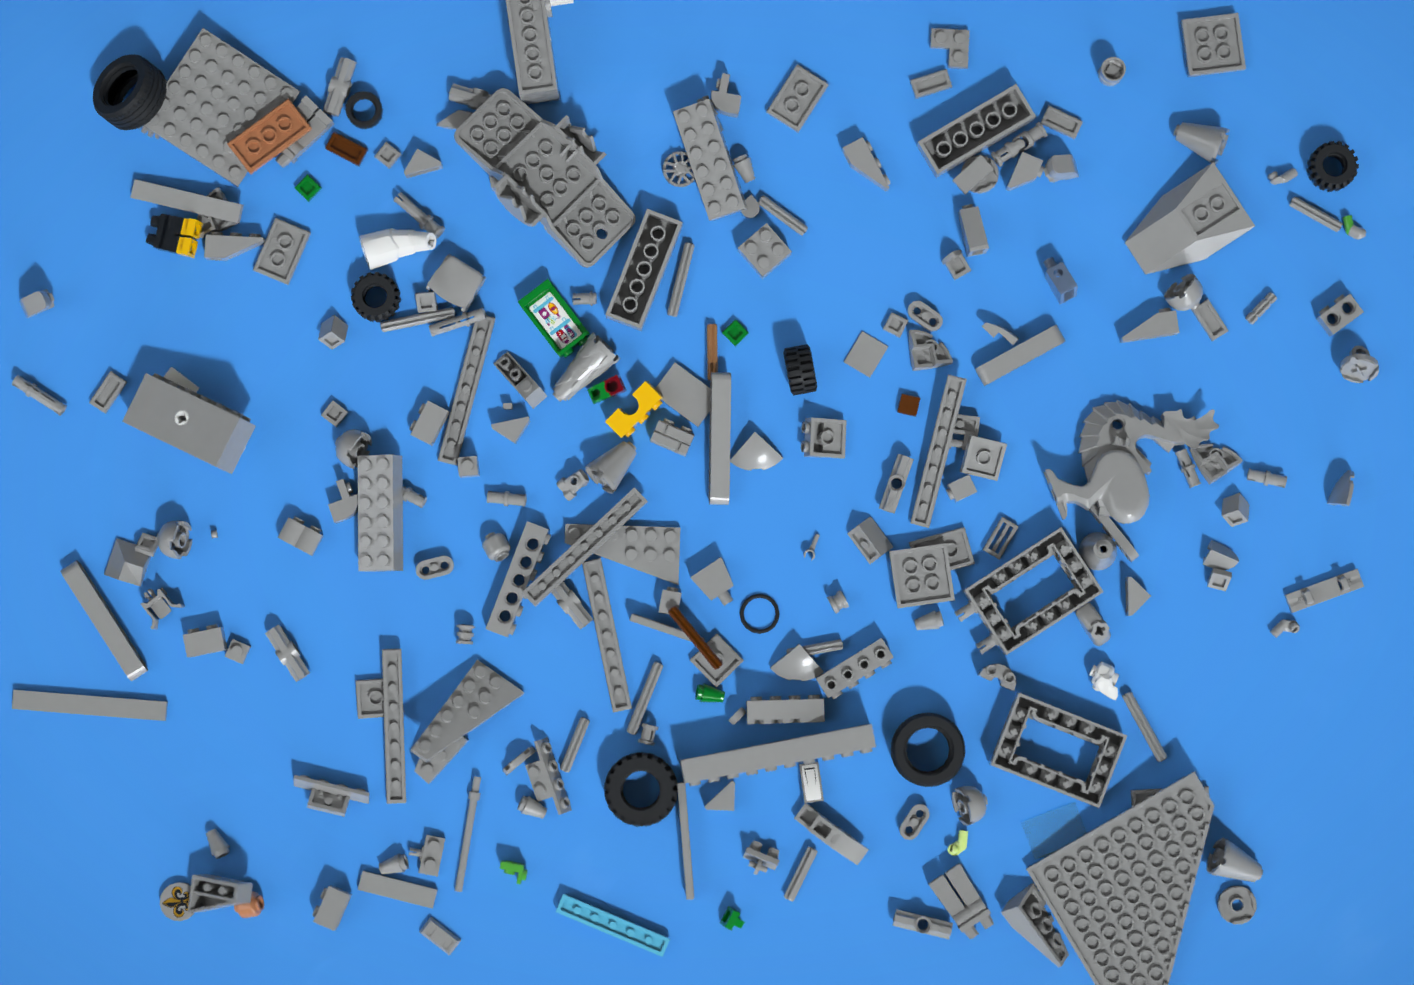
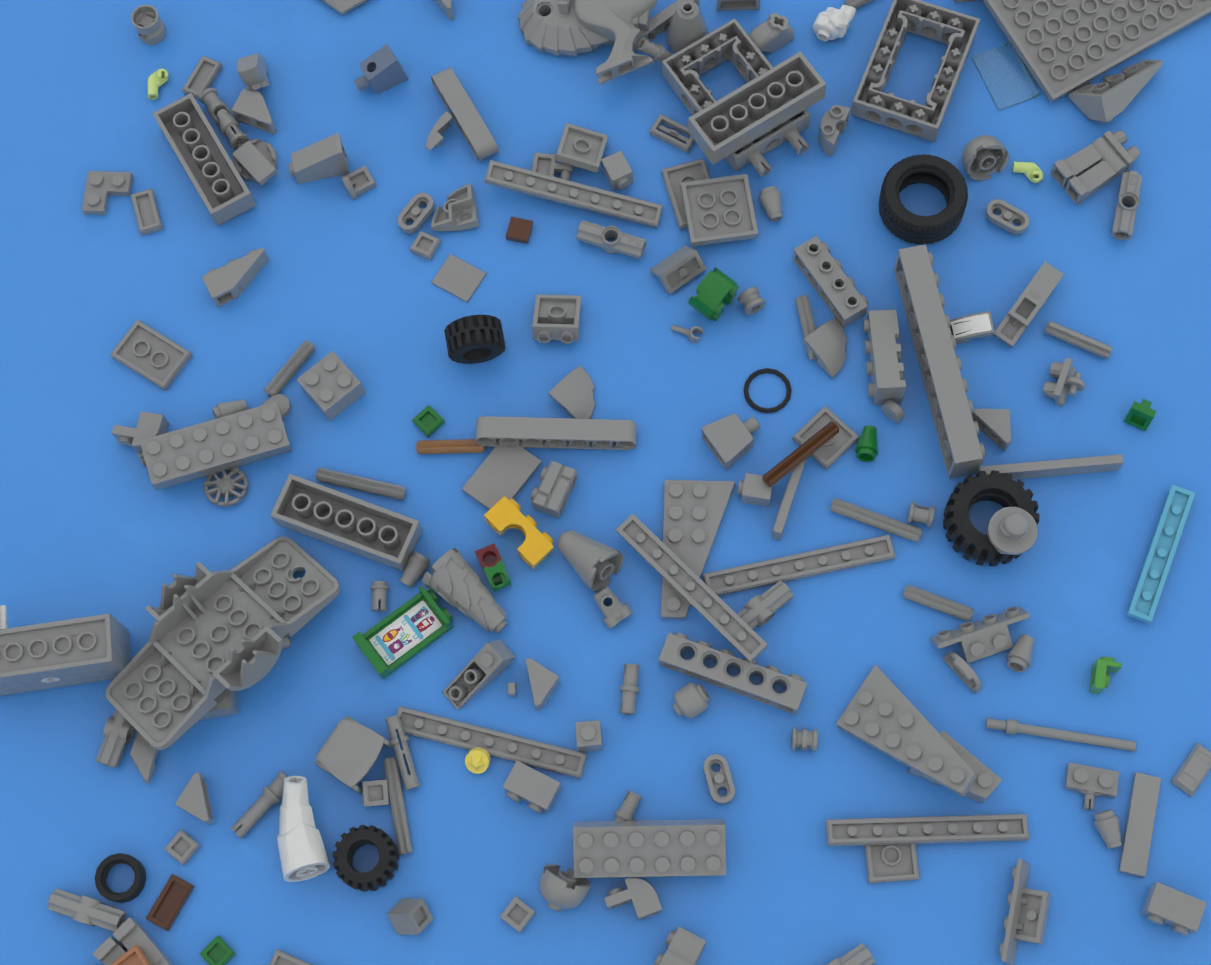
camera: 85 degrees left, 15 degrees down
none -> yellowish green arm [147,68,168,100]
none -> light grey cone [399,551,431,588]
none -> light yellow tile [465,747,491,774]
none -> light grey pin [636,37,673,63]
none -> light grey brick [688,51,826,165]
none -> green brick [688,267,739,322]
none -> light grey plate [988,507,1038,555]

